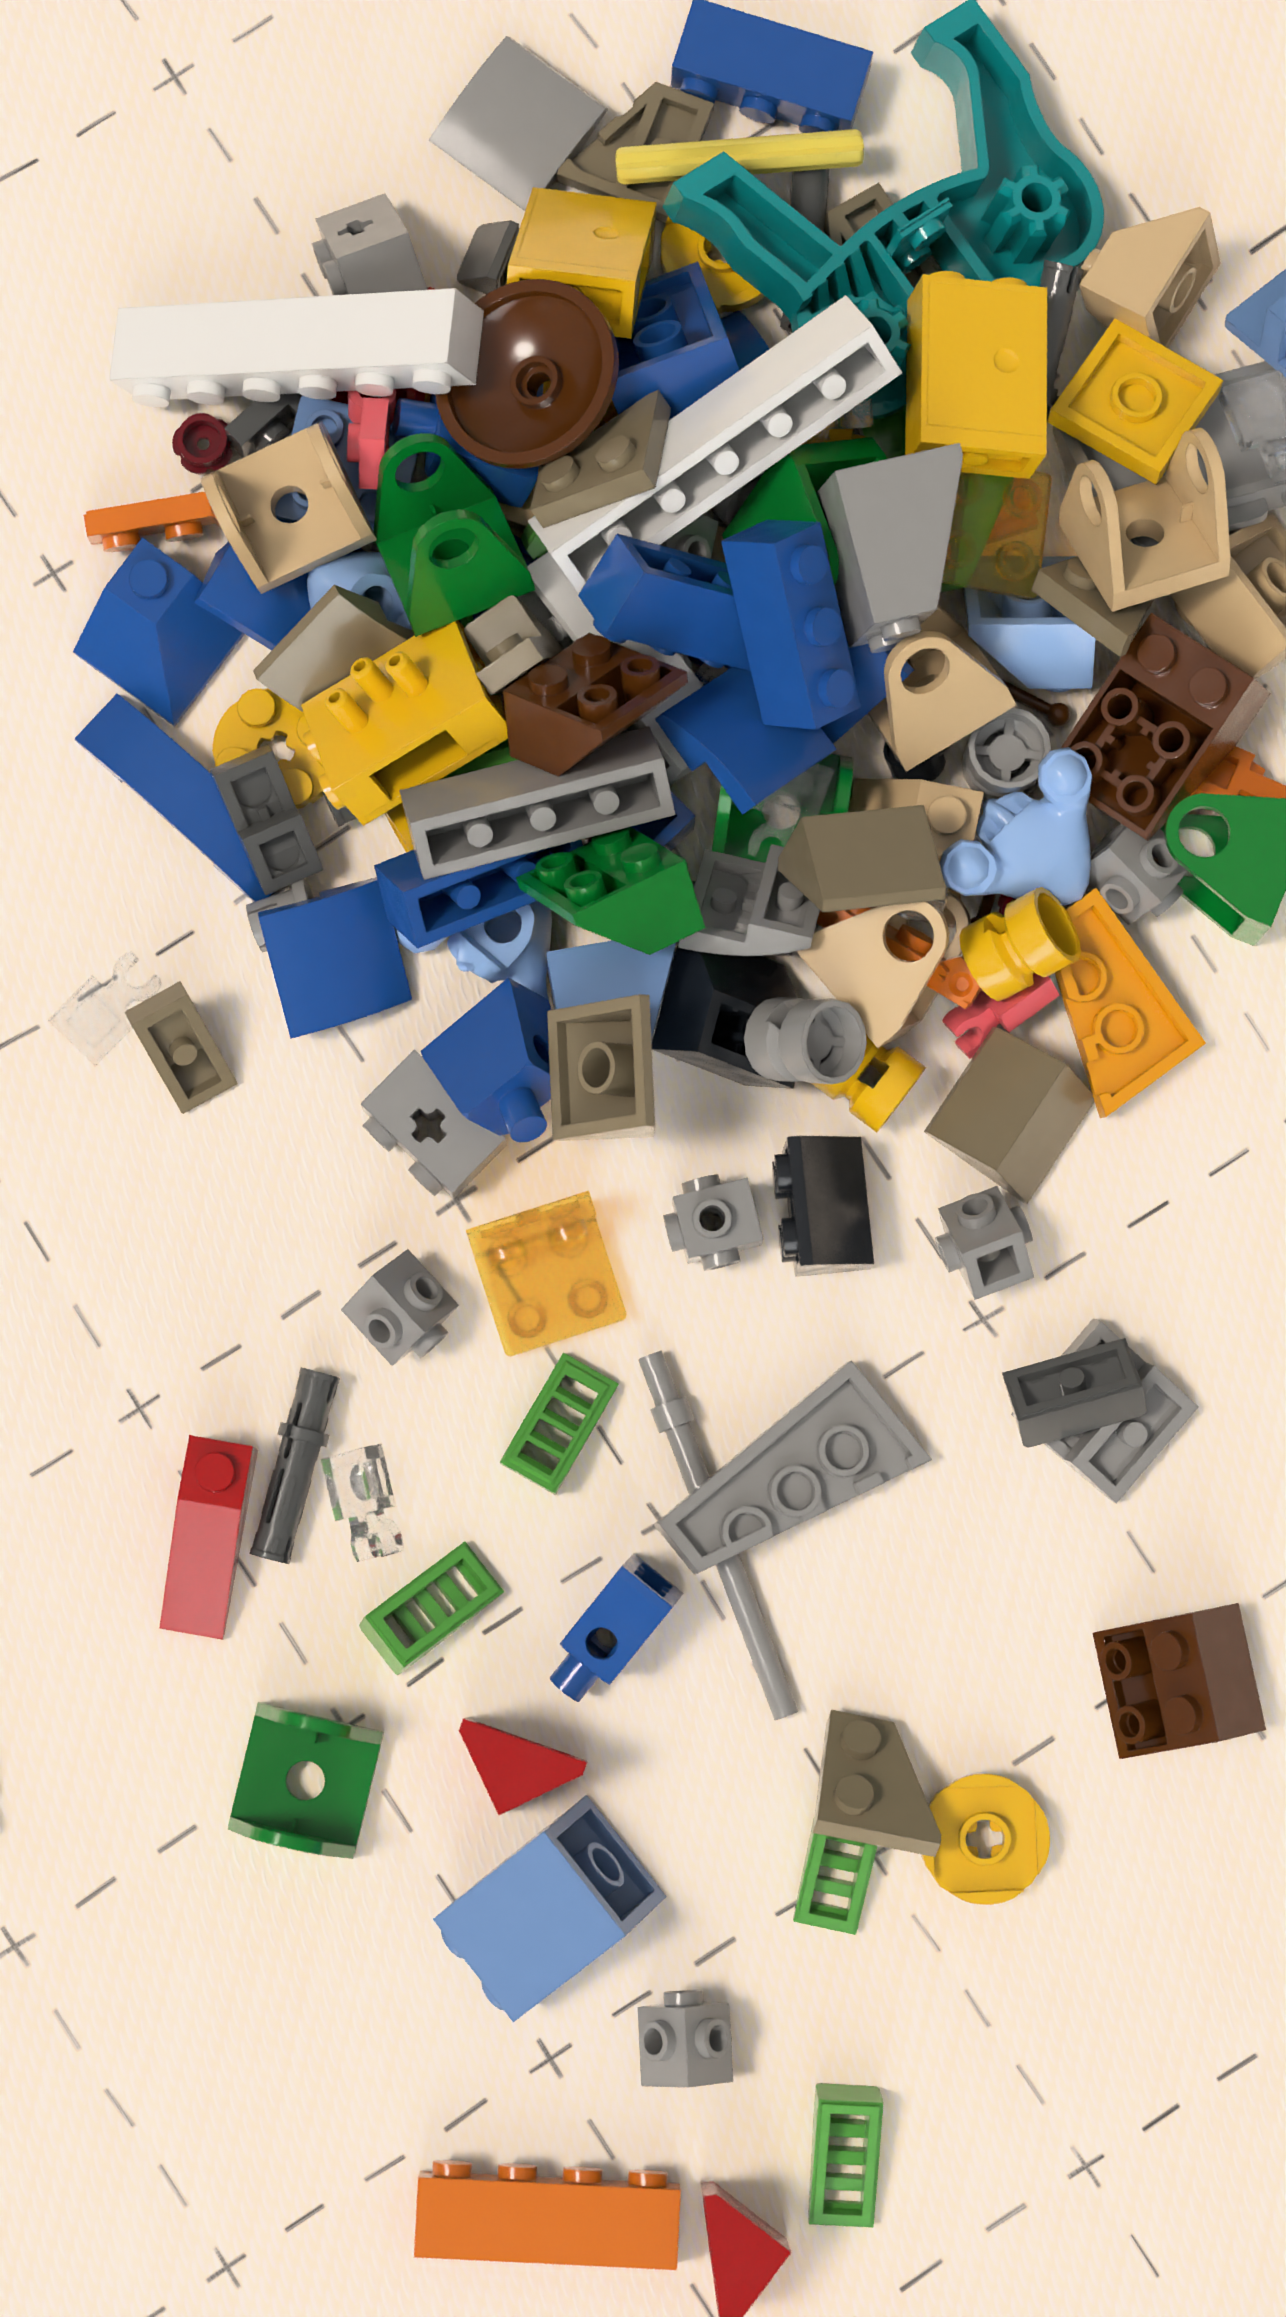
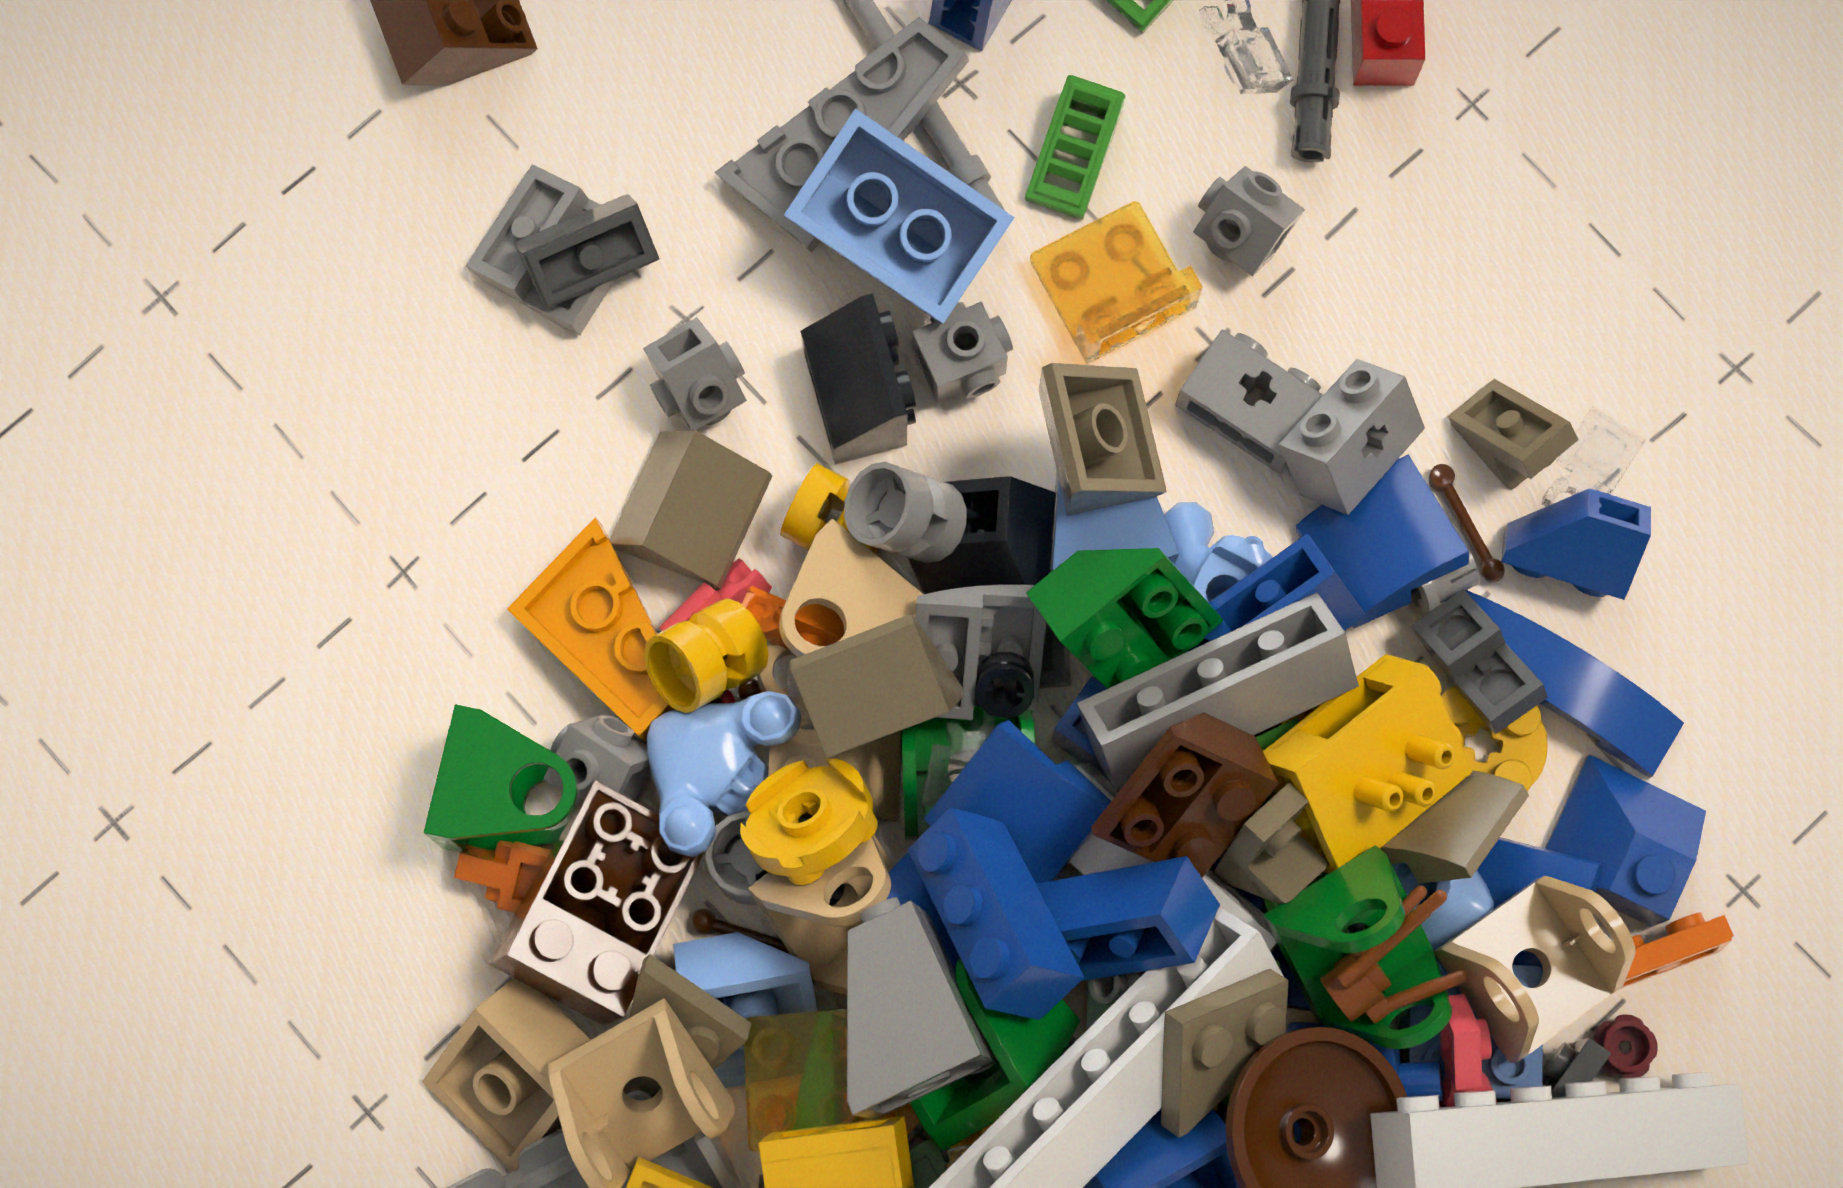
camera: 175 degrees right, 5 degrees down
blue torso [420,978,552,1143] -> none
none -> yellow plate [740,758,878,885]
none -> light blue slope [783,108,1015,324]
none -> black bush [976,652,1034,718]
none -> light grey brick [1278,358,1425,515]
none -> dark orange plant [1320,885,1468,1024]
none -> reddish brown hinge [1428,464,1505,583]
none -> blue slope [1501,488,1651,600]

